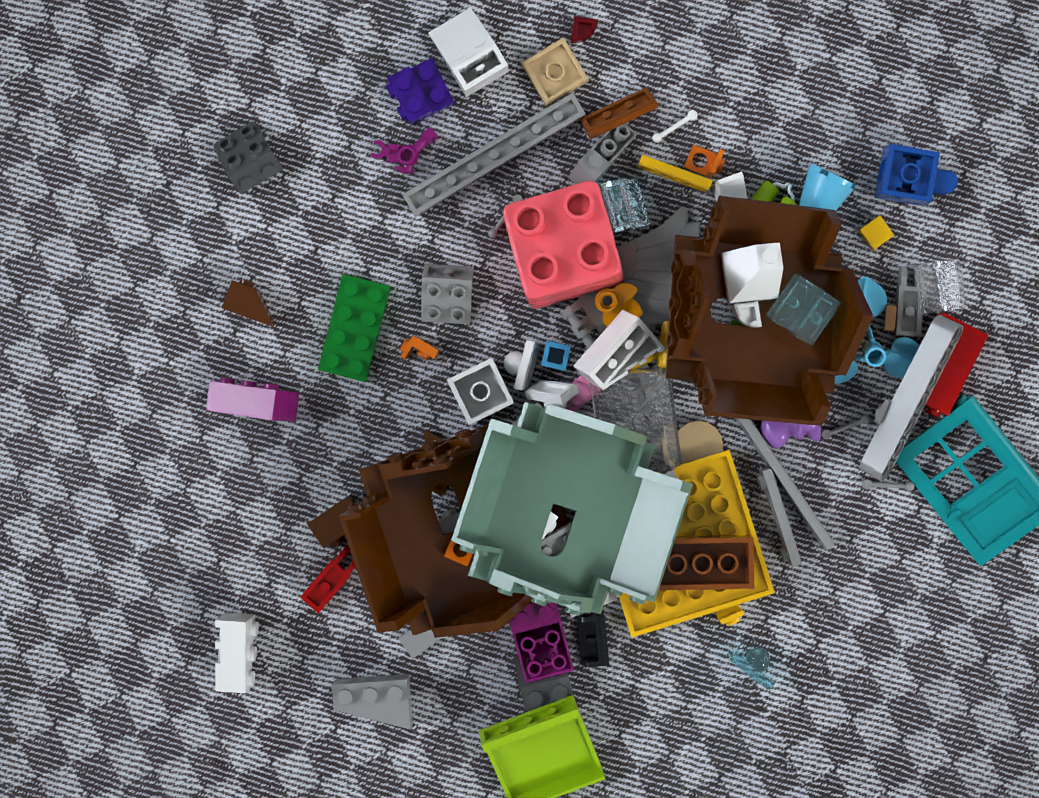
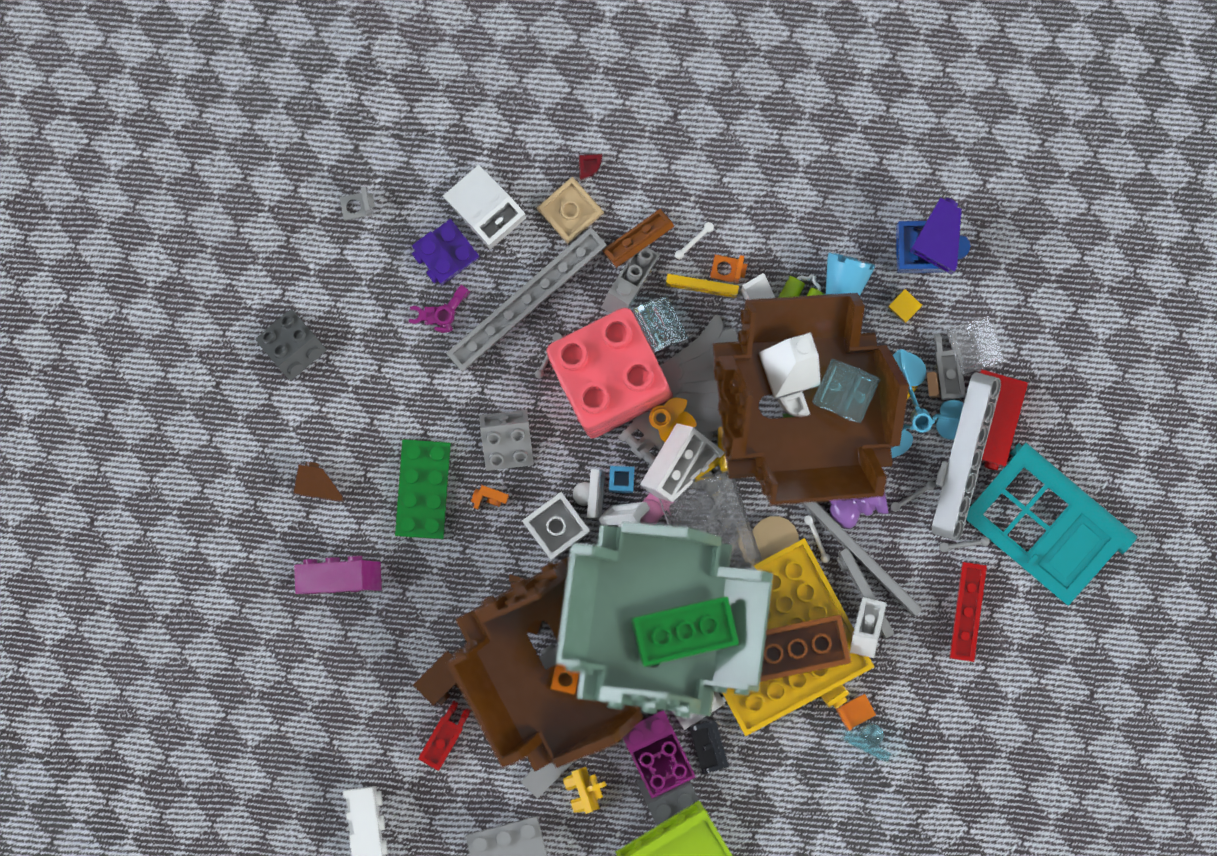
camera: 15 degrees left, 5 degrees down
none -> light grey bracket [340,187,375,221]
none -> yellow hips [563,767,607,814]
none -> green plate [631,596,739,667]
none -> white hinge [804,515,830,563]
none -> orange bracket [836,694,876,731]
none -> white slope [850,597,887,658]
none -> dark purple slope [909,197,962,275]
none -> red plate [949,562,987,662]

